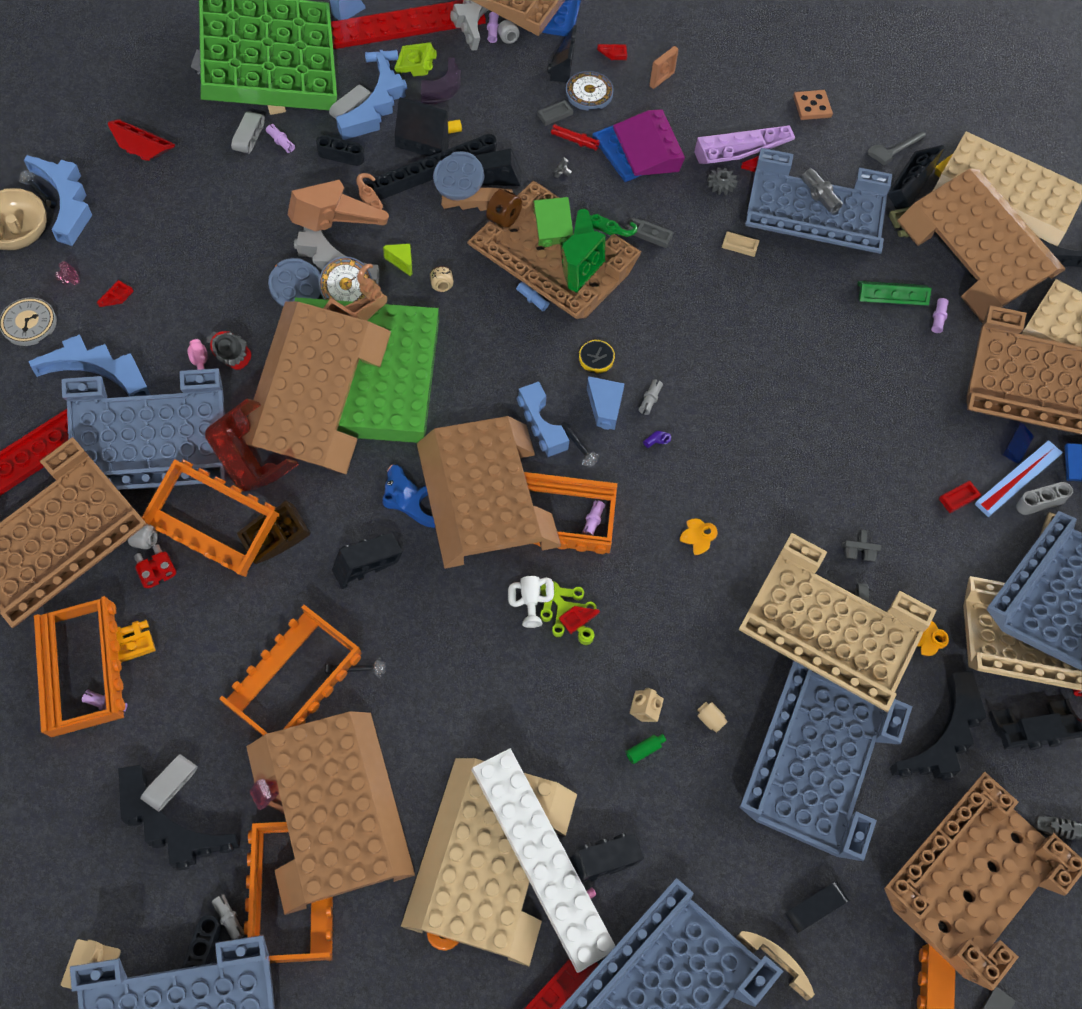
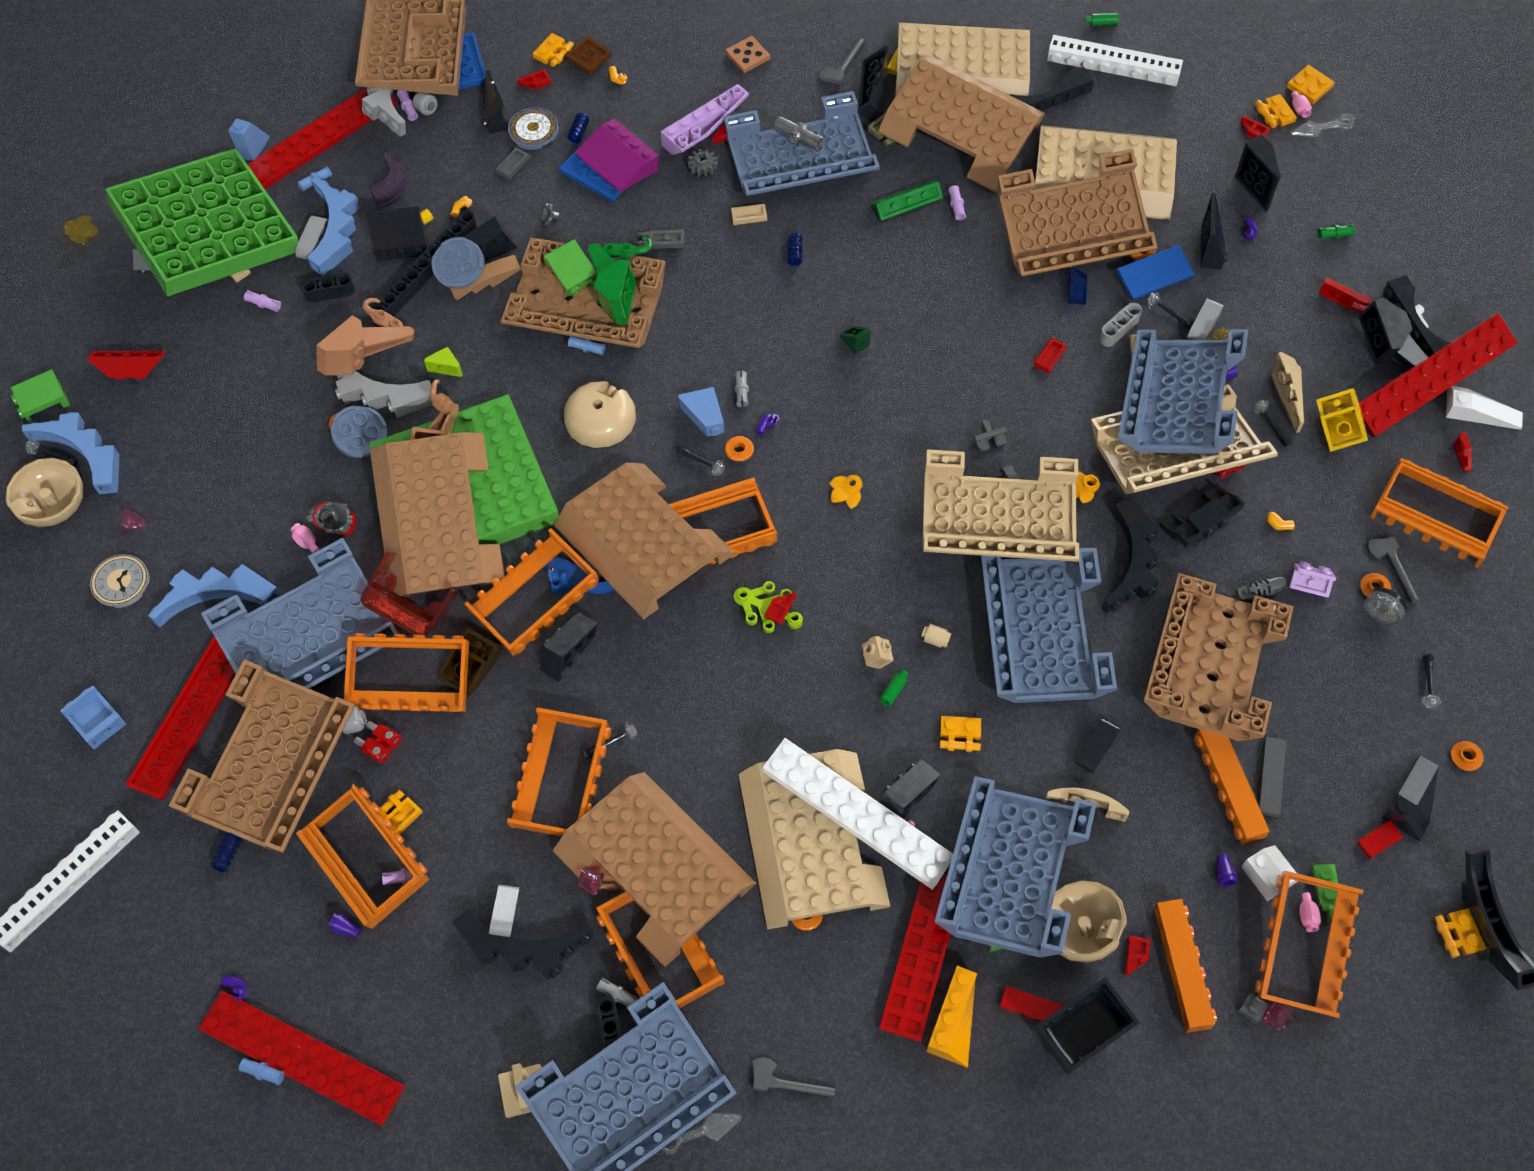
camera: 20 degrees left, 0 degrees up
red tile [97,280,134,307] -> none
light grey beam [231,111,265,154] -> none
tile [319,257,373,302] -> none
lime plate [394,42,437,77] -> none
tan head [430,266,454,292] -> none
reddish brown piece [486,189,522,228] -> none
white piece [508,576,554,628] -> none
medium blue arch [517,382,569,457] -> none
red pin [551,124,600,151] -> none
black tile [579,340,615,373] -> none
lavender pin [582,500,605,536] -> none
nougat tile [650,46,678,89] -> none
light blue tile [975,440,1063,517] -> none
none -> bright green panel [11,369,70,423]
none -> clear yellow plate [64,216,99,244]
none -> dark purple cone [328,913,361,939]
none -> light orange arm [450,196,472,218]
none -> orange window [465,528,599,656]
none -> light orange plate [533,33,574,67]
none -> tan piece [564,381,636,448]
none -> reddish brown plate [566,36,612,75]
none -> clear blue piece [567,112,590,144]
none -> light orange arm [608,66,627,85]
none -> orange piece [725,436,754,461]
none -> clear blue piece [787,233,803,266]
none -> dark green slope [839,326,870,355]
none -> light orange plate [940,716,981,752]

